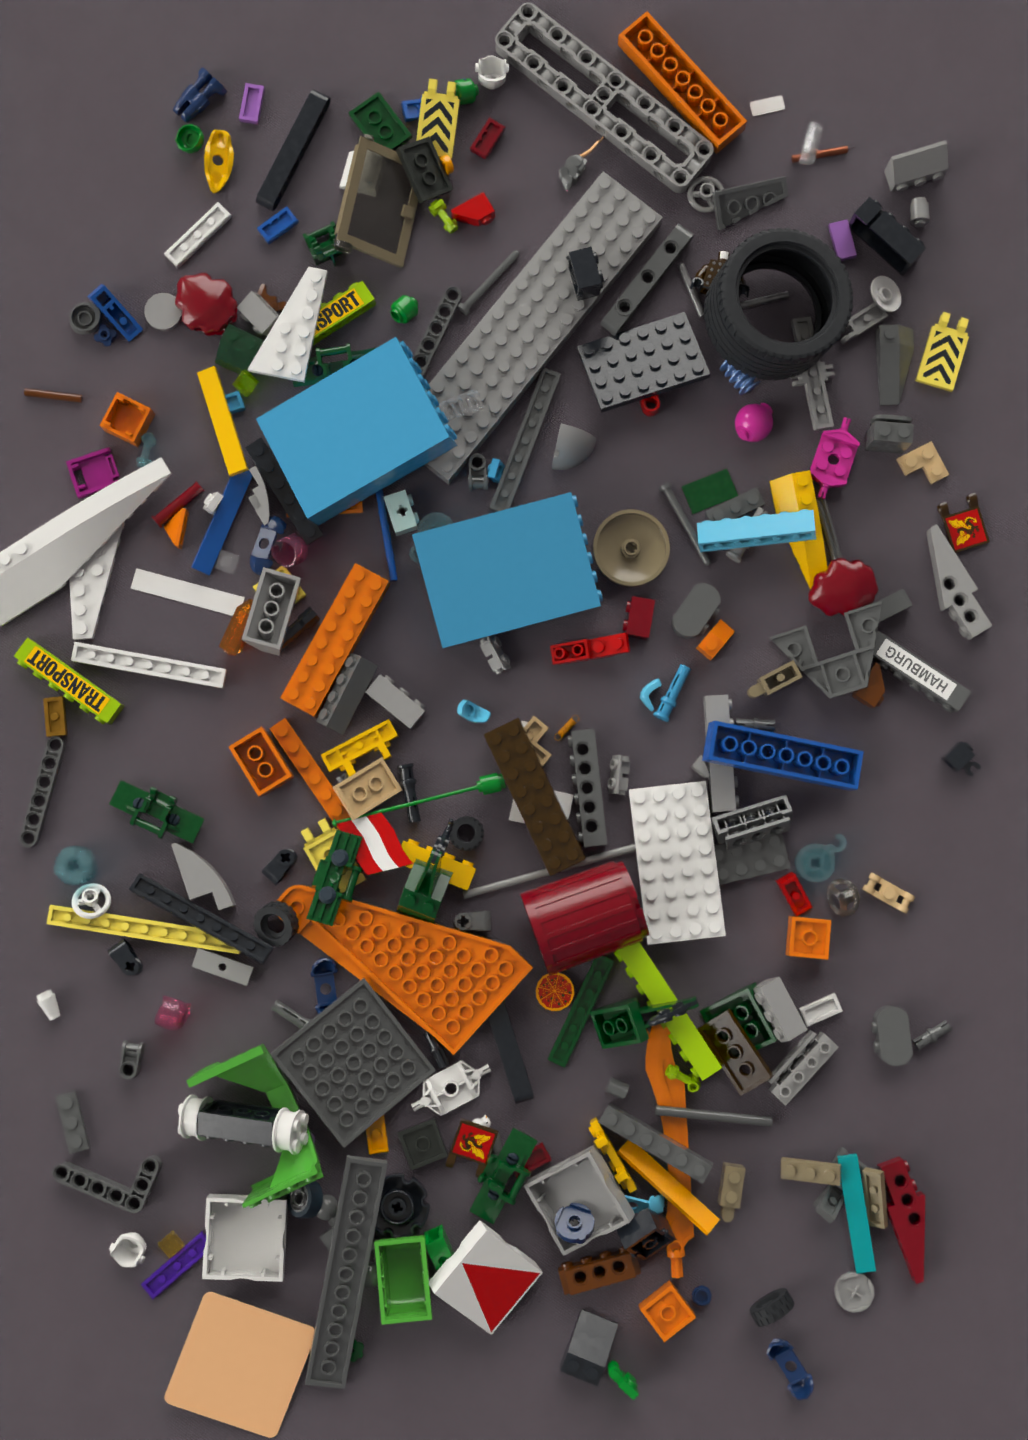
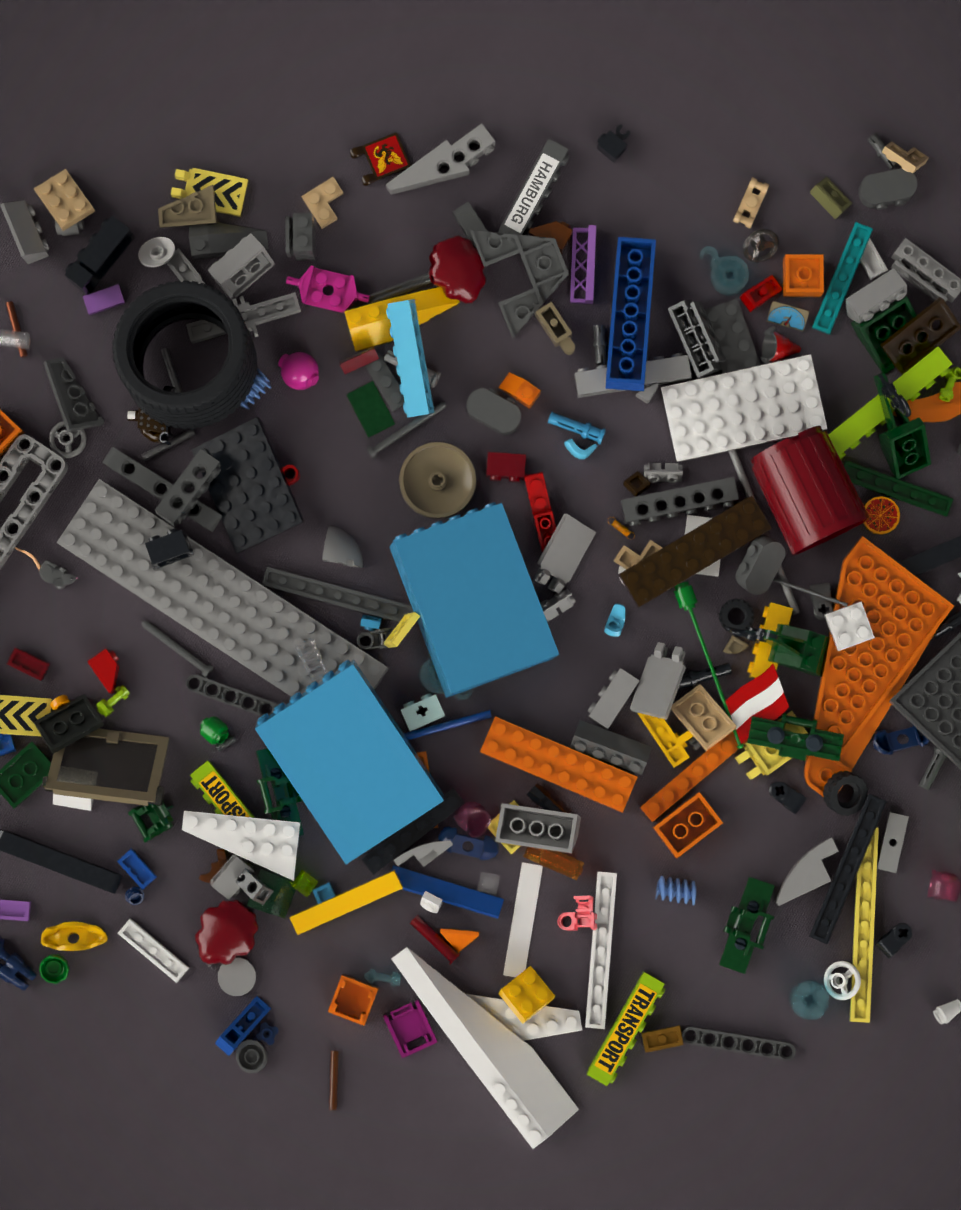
camera: 90 degrees left, 0 degrees up
none -> tan plate [34,169,95,231]
none -> dark blue plate [125,887,144,905]
none -> dark grey brick [155,449,221,527]
none -> dark tan wing [158,185,217,228]
none -> light grey slope [208,233,275,301]
none -> flat silver piece [212,734,240,753]
none -> dark grey leg [236,868,274,905]
none -> dark red slope [339,346,379,374]
none -> light yellow tile [384,612,420,648]
none -> yellow piece [499,966,555,1024]
none -> light grey tile [533,513,596,594]
none -> coral piece [557,896,597,931]
none -> medium lavender fence [570,225,596,304]
none -> dark brown plate [623,471,651,497]
none -> light grey tile [630,642,686,720]
none -> medium blue piece [655,876,697,905]
none -> dark tan tile [722,635,749,654]
none -> dark grey brick [736,535,786,595]
none -> hat [760,326,801,364]
none -> slope [766,301,809,332]
none -> dark grey piece [773,578,848,607]
none -> olive slope [810,176,852,219]
none -> teal tile [812,222,873,335]
none -> white plate [824,601,875,651]
none -> tan plate [882,141,929,173]

